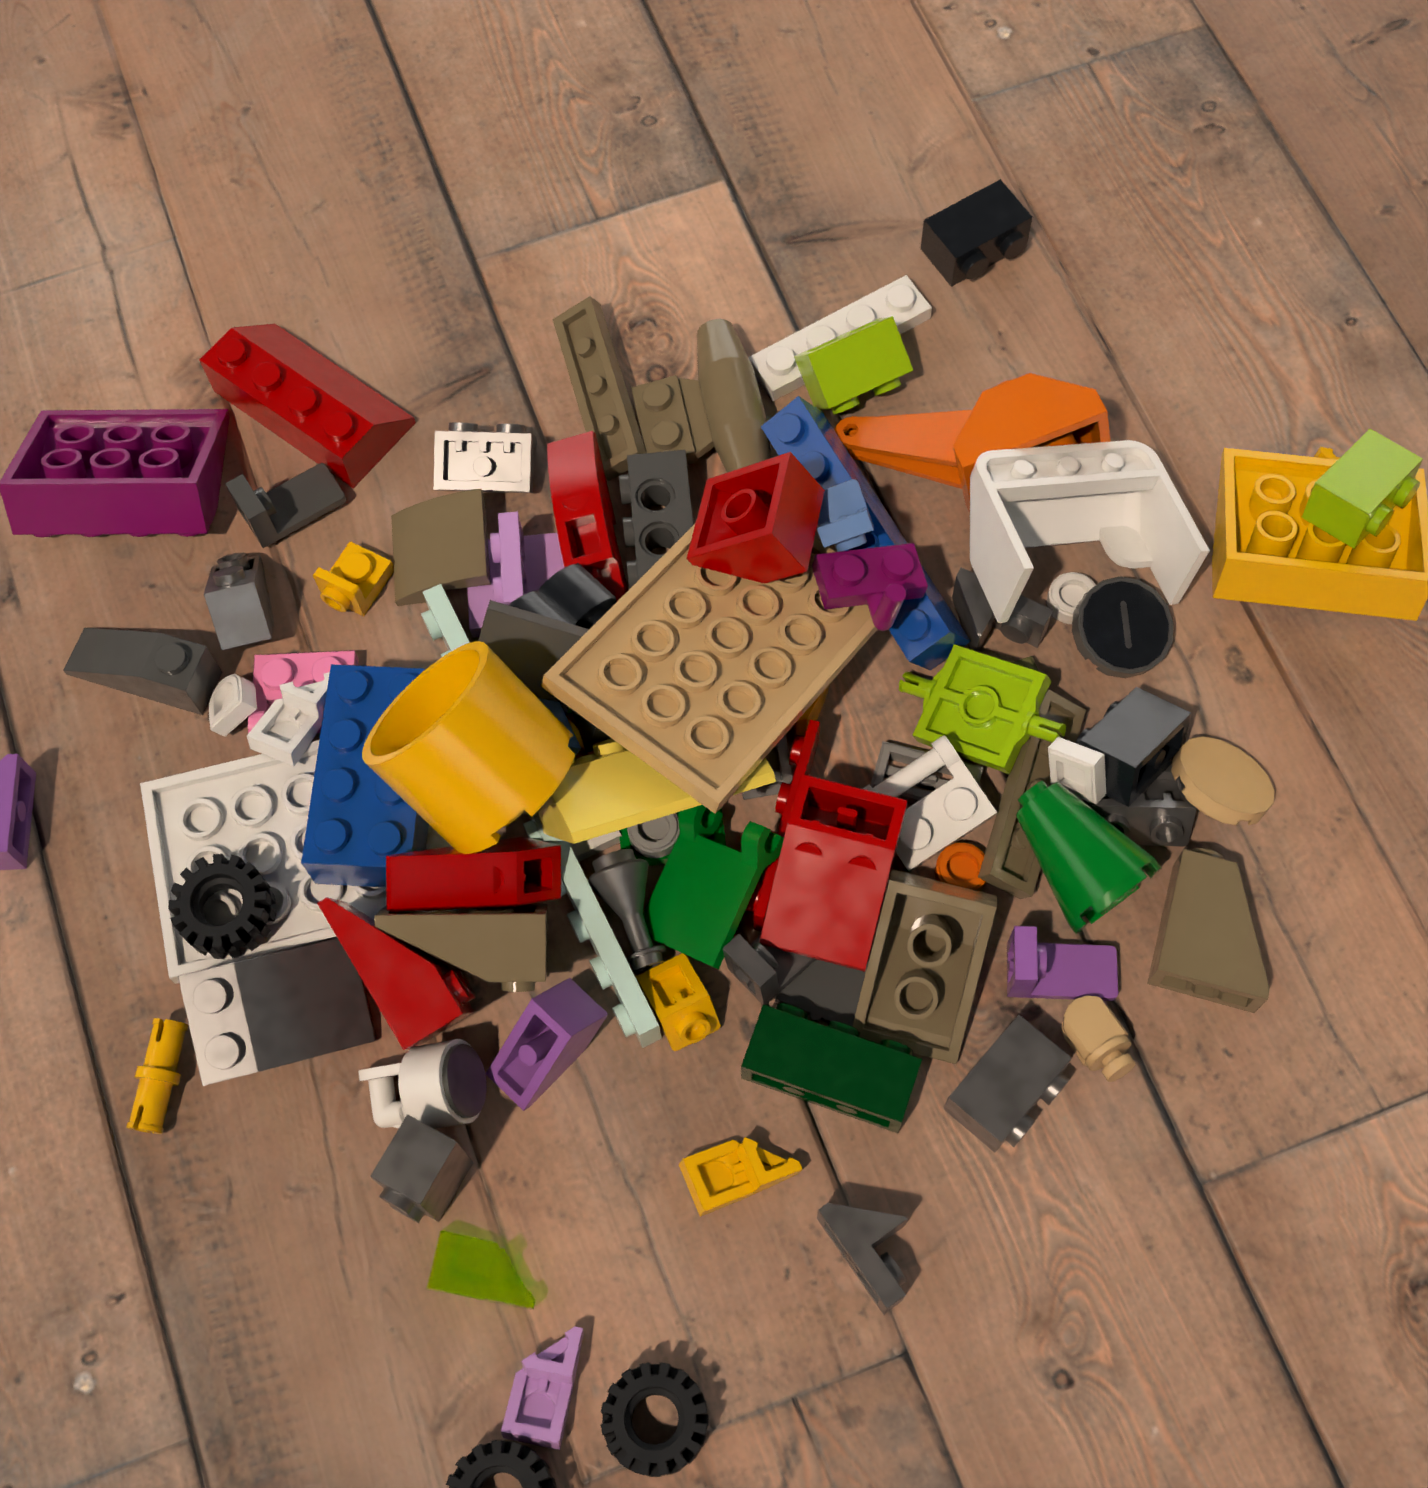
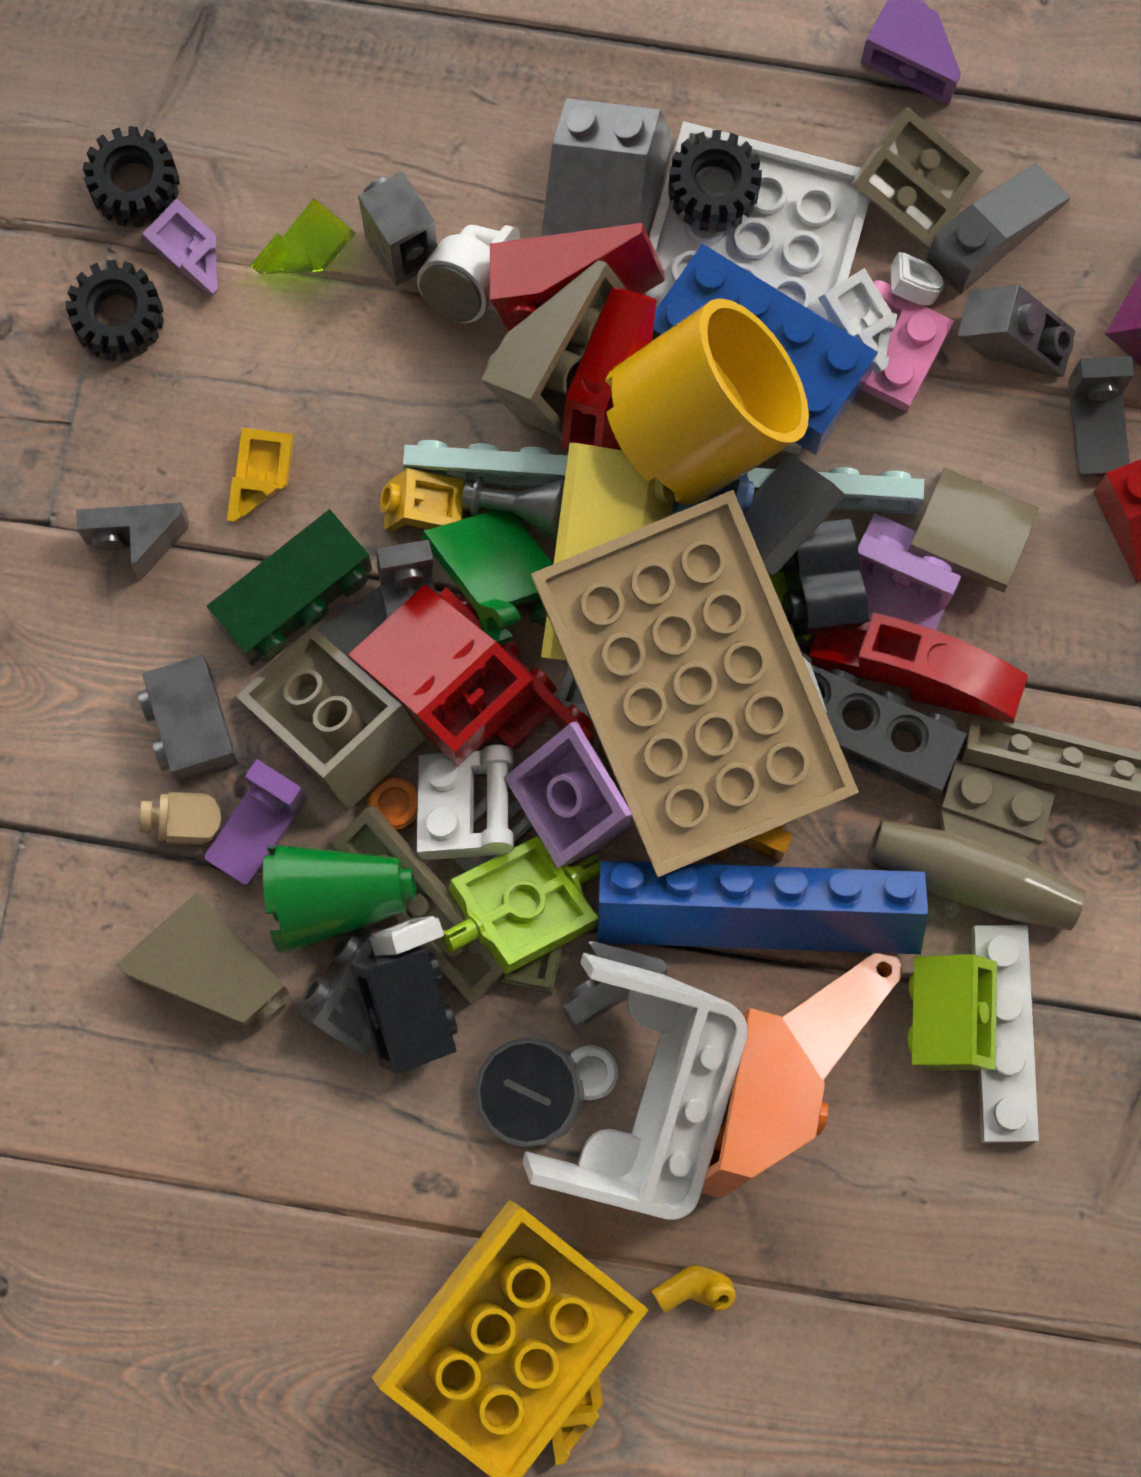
camera: 115 degrees right, 10 degrees up
yellow pin [126,1018,189,1134] -> none
yellow bracket [313,541,394,617] -> none
bracket [434,422,537,493] -> none
medium lavender slope [485,978,608,1111] -> none
red slope [686,452,825,584] -> none
magenta plate [812,543,928,631] -> none
medium blue bracket [817,479,874,552] -> none
black brick [920,179,1033,287] -> none
tan tile [1171,736,1275,825] -> none
lime brick [1302,429,1423,549] -> none
none -> lavender slope [504,721,632,868]
none -> yellow arm [651,1265,736,1314]
none -> dark tan slope [851,107,983,249]

